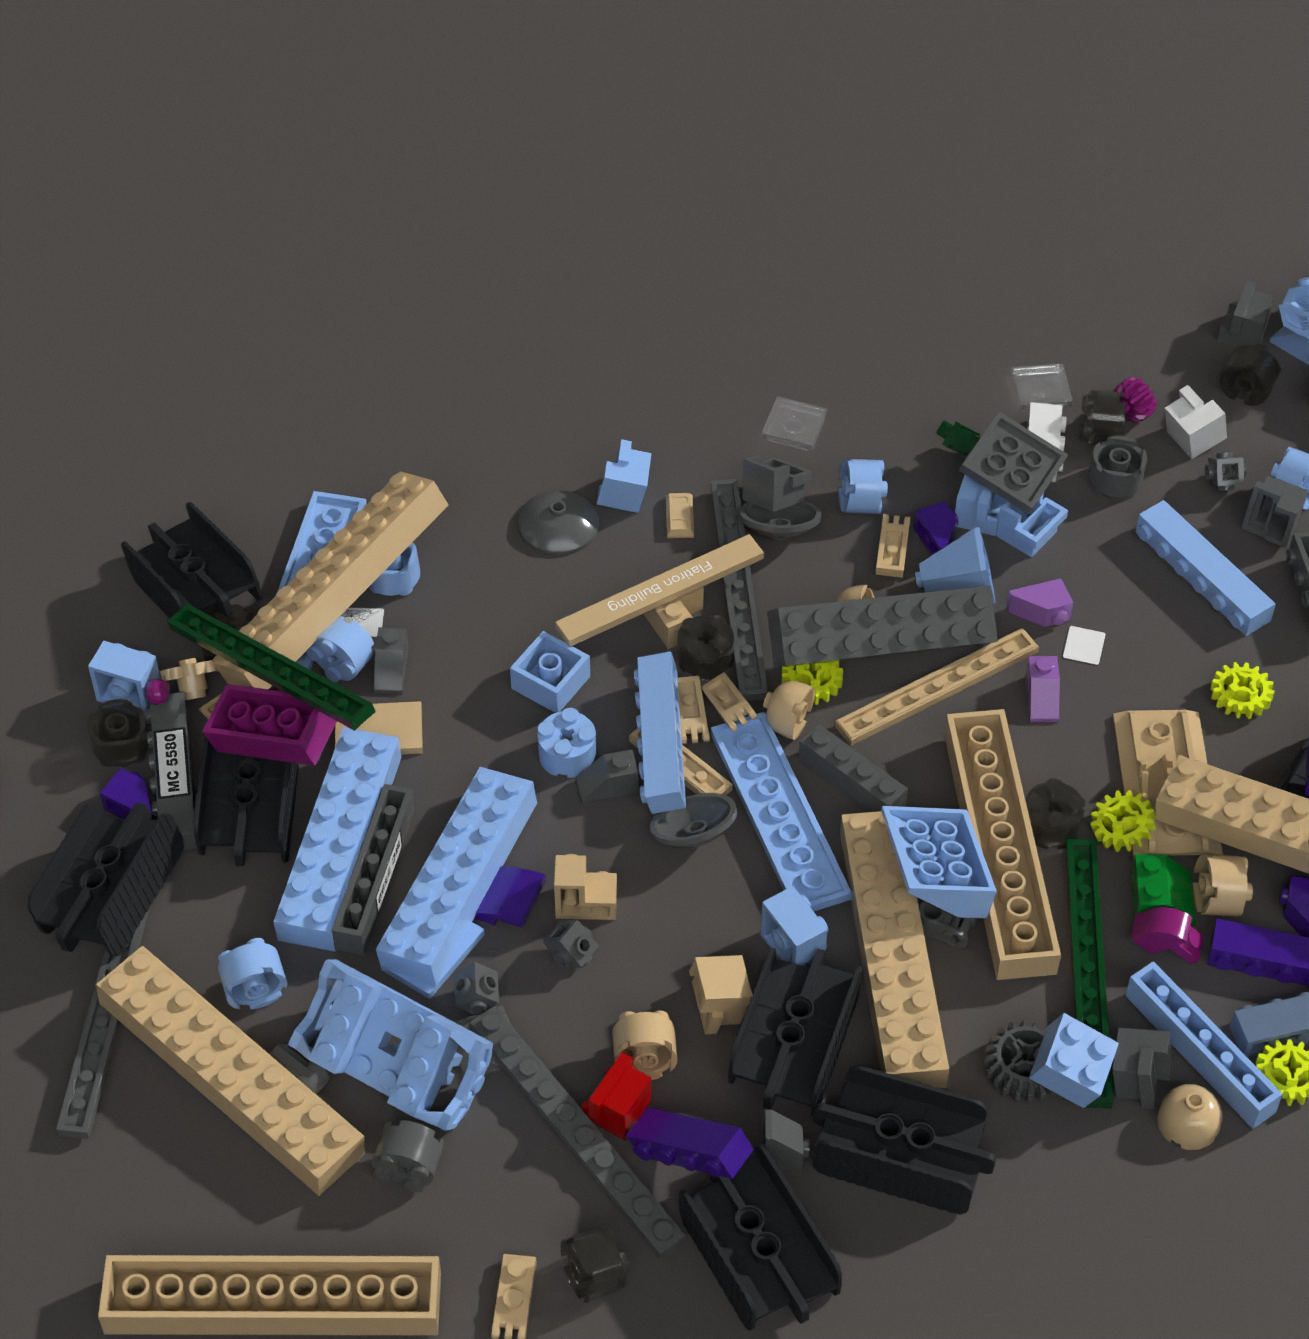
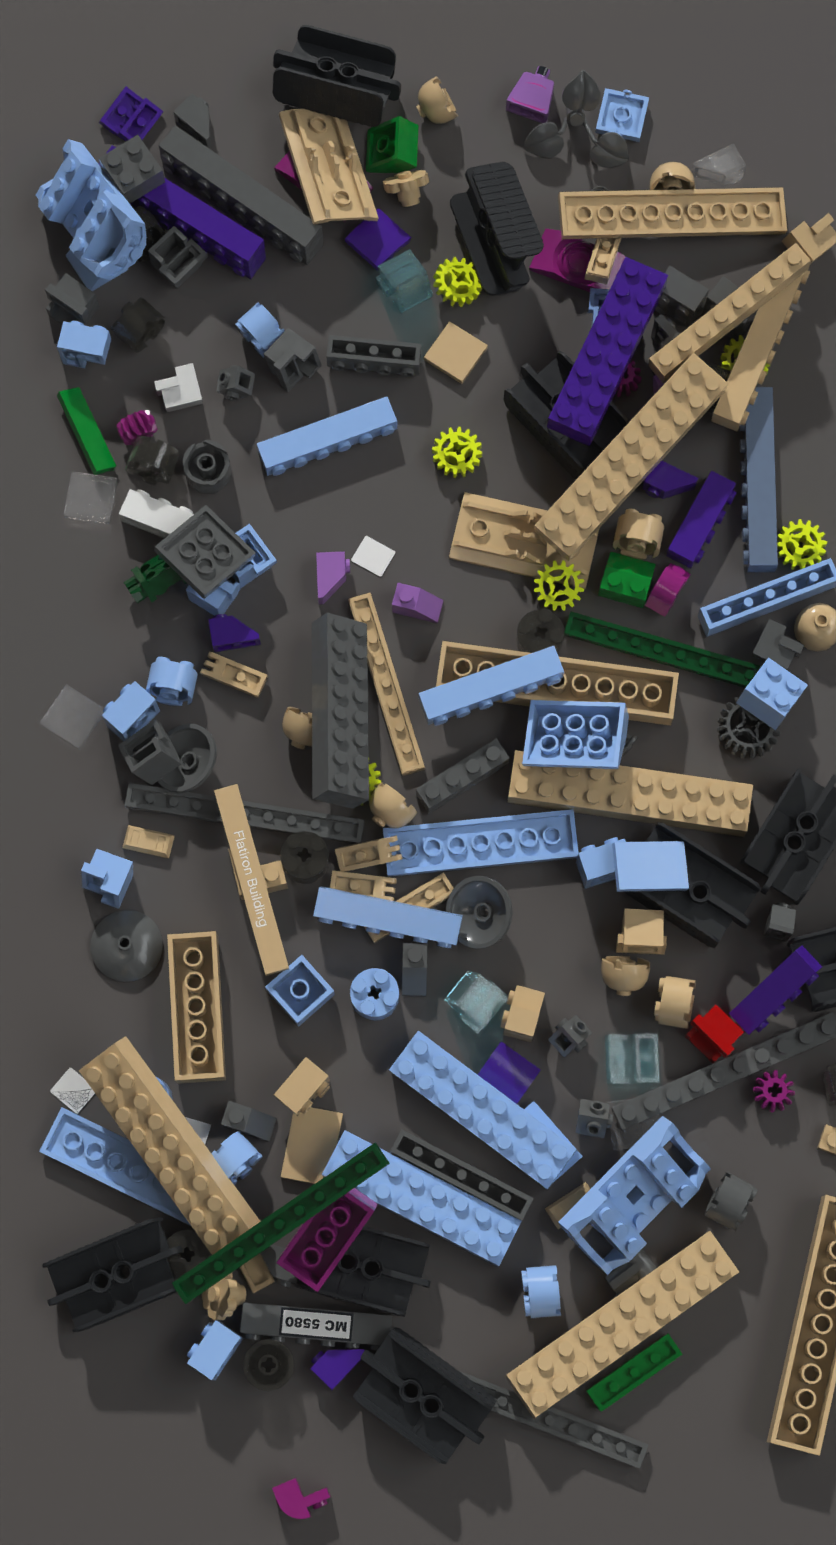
camera: 75 degrees left, 25 degrees up
magenta hinge [146,680,170,705] -> none
light blue slope [915,527,996,604] -> none
none -> light blue brick [57,321,111,368]
none -> green tile [57,387,116,475]
none -> light blue brick [102,681,160,741]
none -> tan brick [167,931,226,1084]
none -> tan brick [274,1057,330,1116]
none -> light blue brick [419,646,564,726]
none -> clear light blue plate [444,970,508,1033]
none -> green plate [586,1333,682,1412]
none -> tan cylinder [601,956,650,996]
none -> clear light blue slope [605,1033,660,1084]
none -> light blue tile [612,841,689,892]
none -> magenta gear [752,1070,795,1113]

